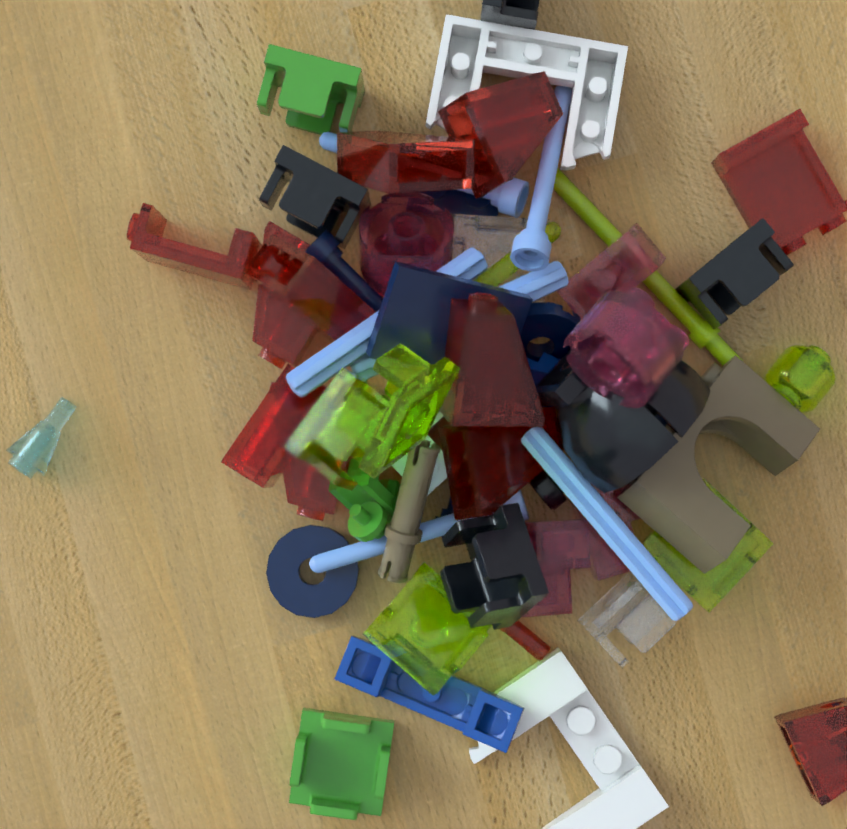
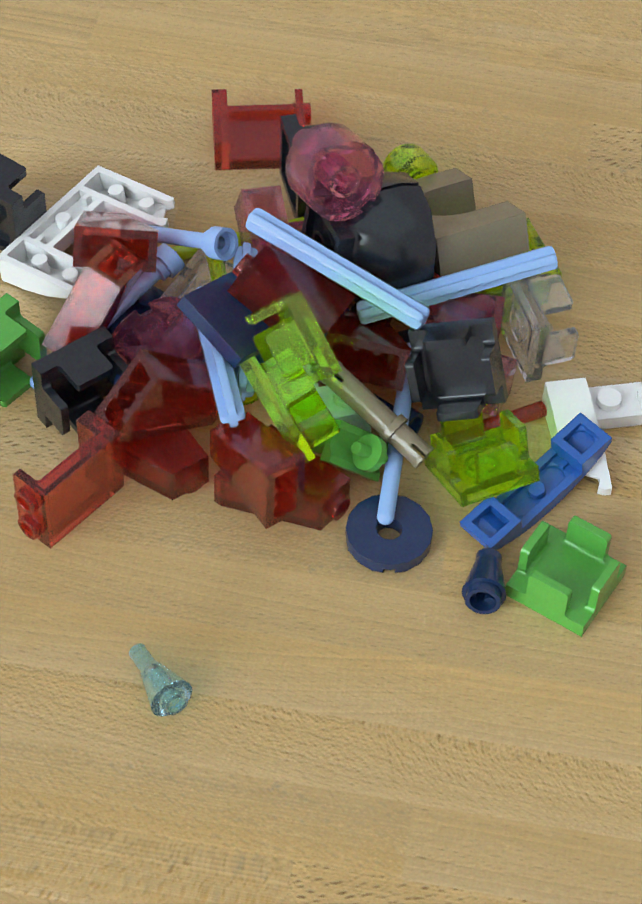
camera: 70 degrees left, 35 degrees down
none -> light blue axle [245,208,430,330]
none -> dark blue cone [462,548,506,614]

